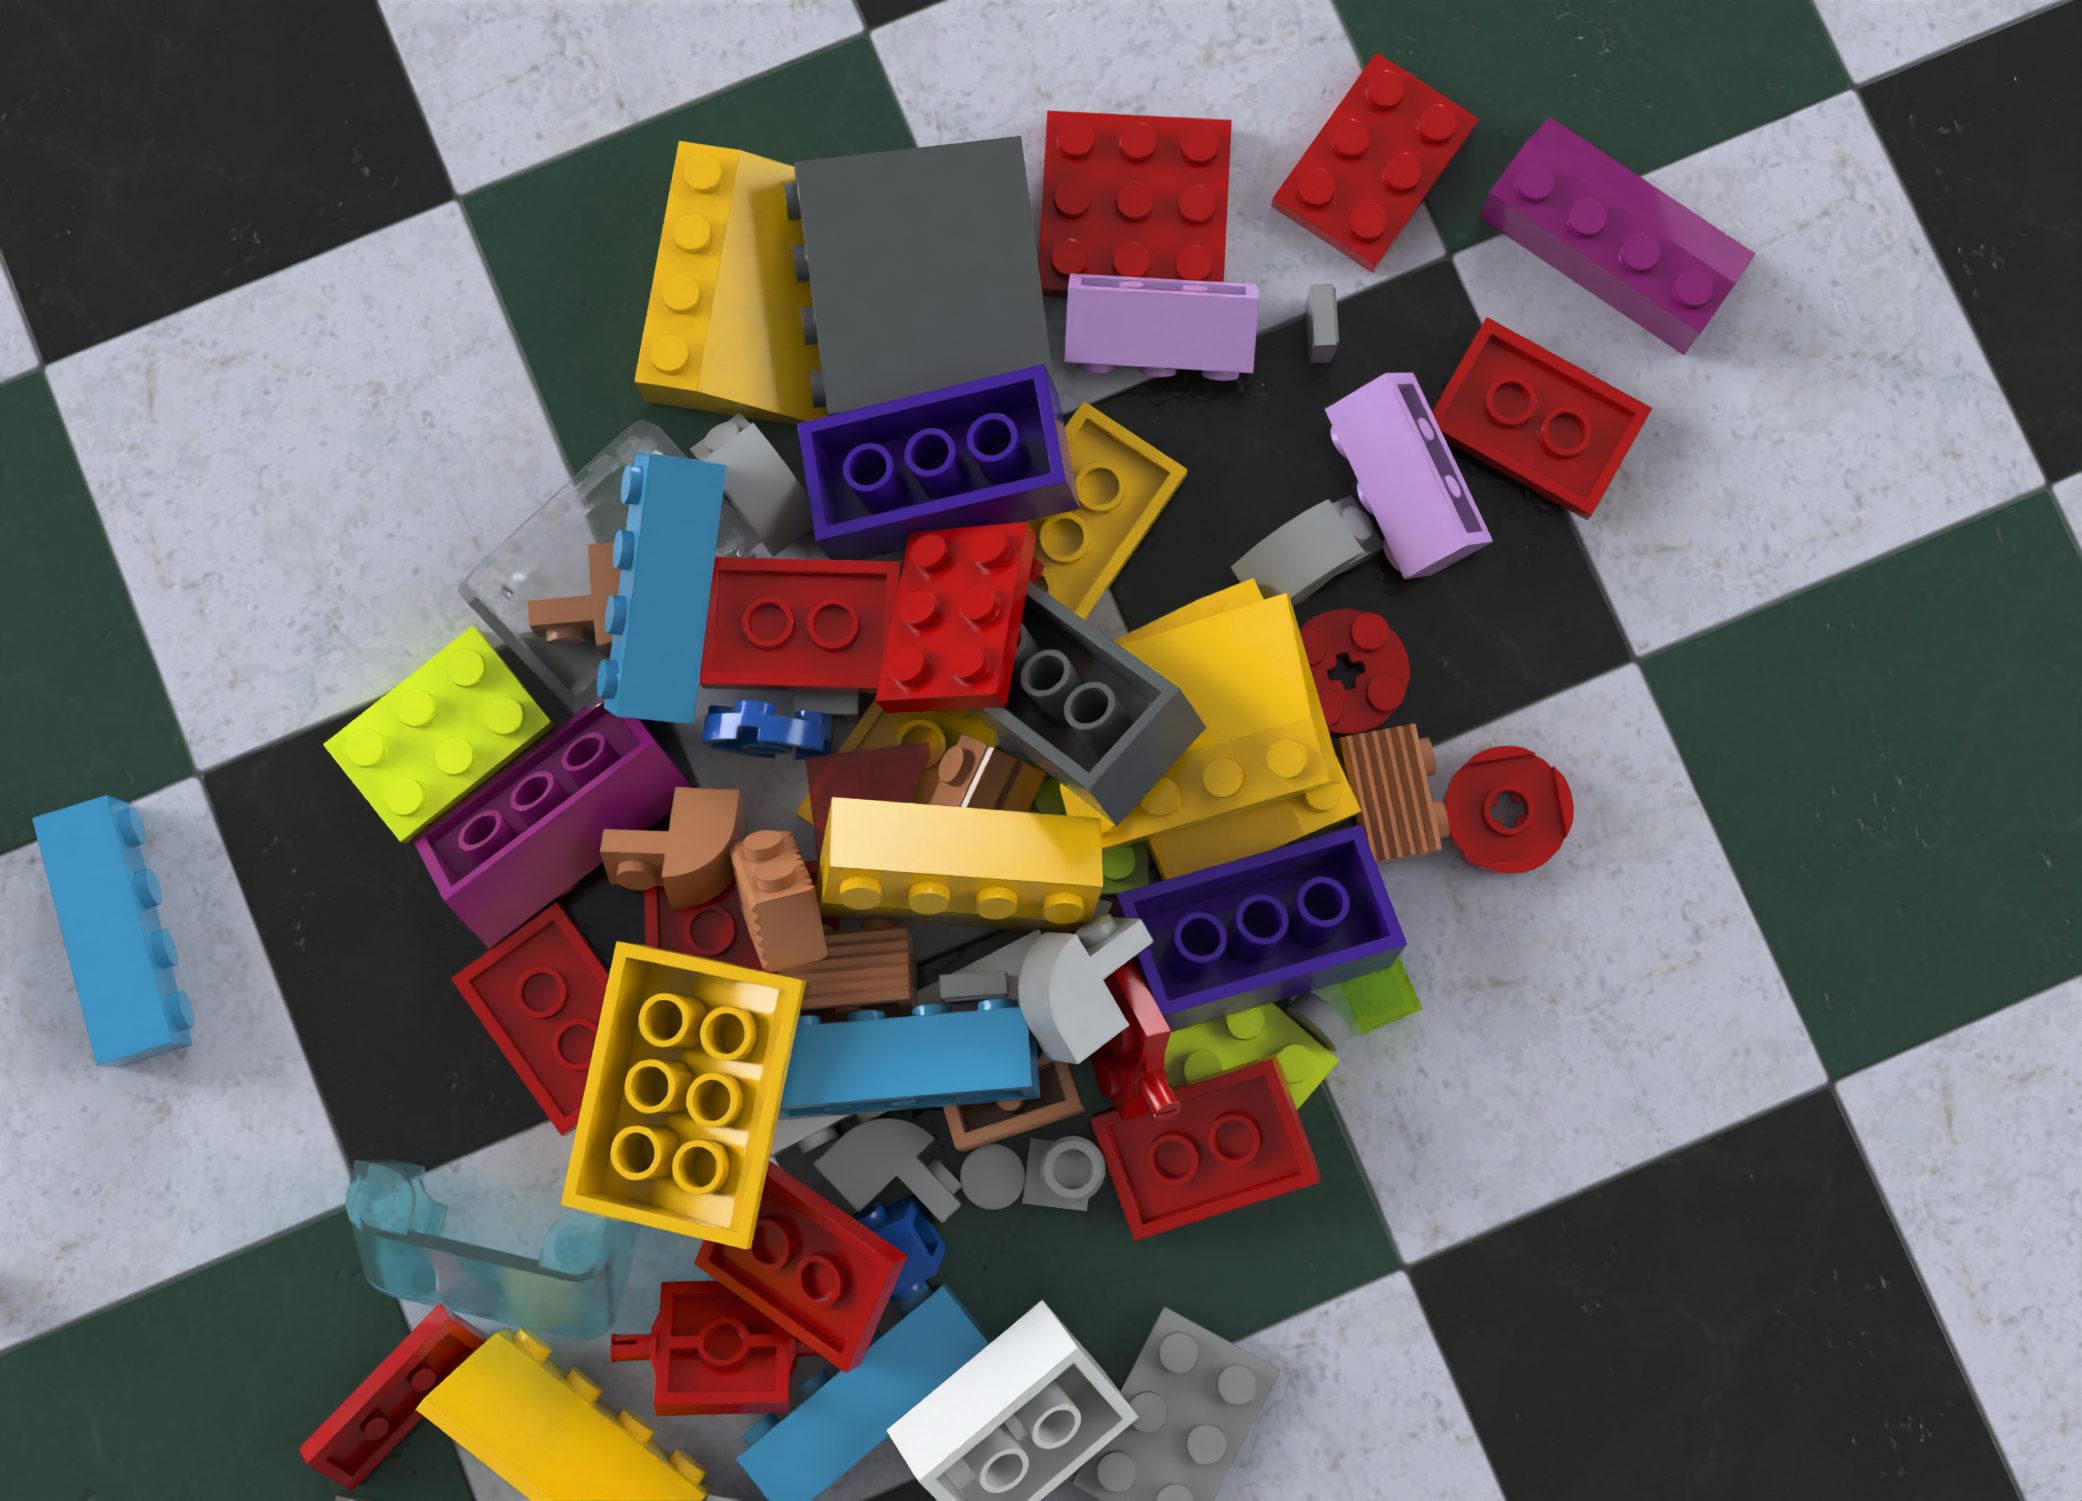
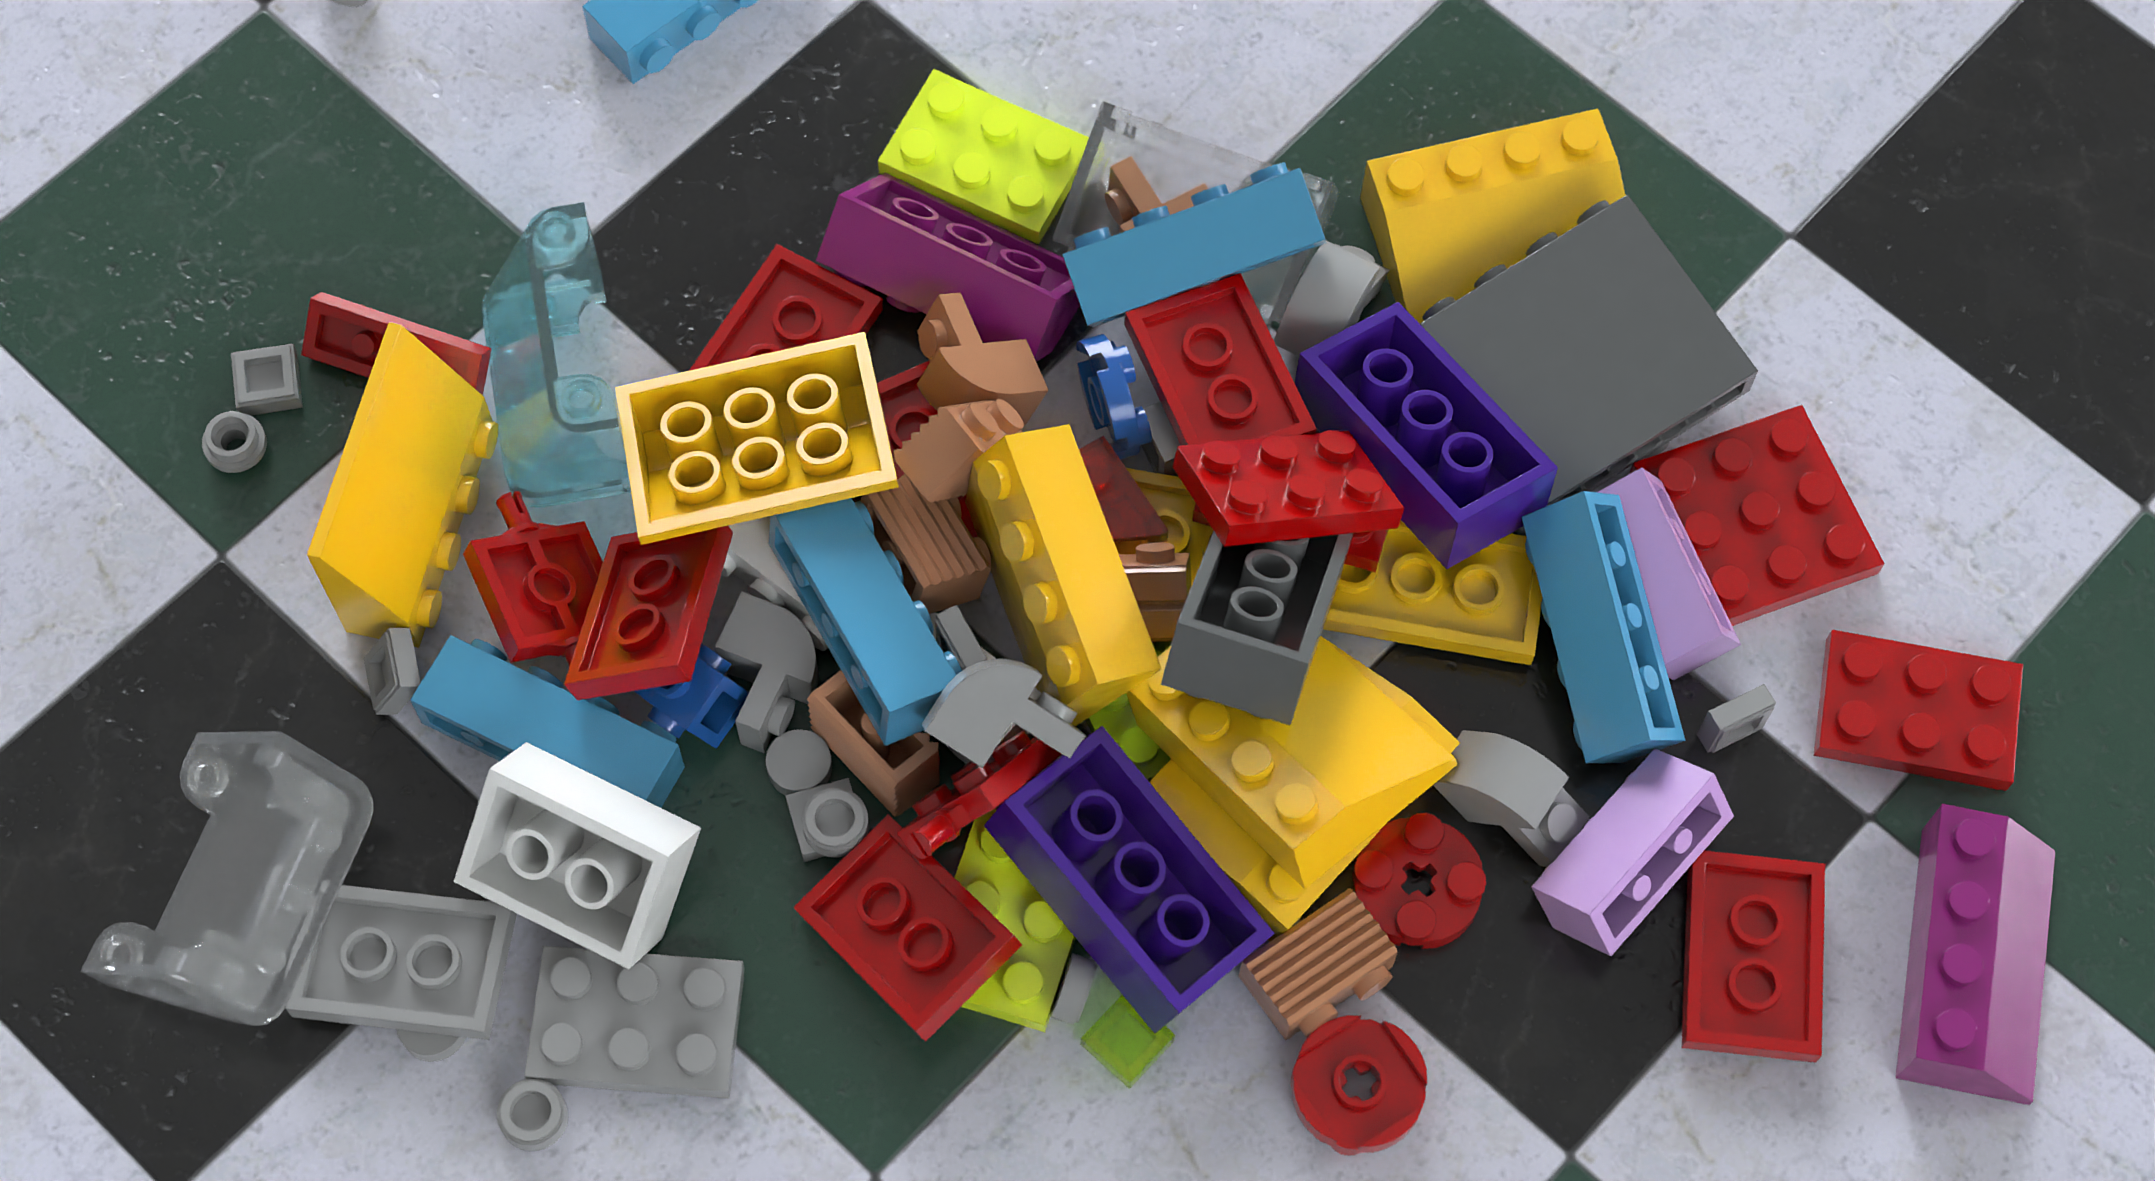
camera: 60 degrees right, 15 degrees down
none -> dark azure brick [1522,491,1685,763]

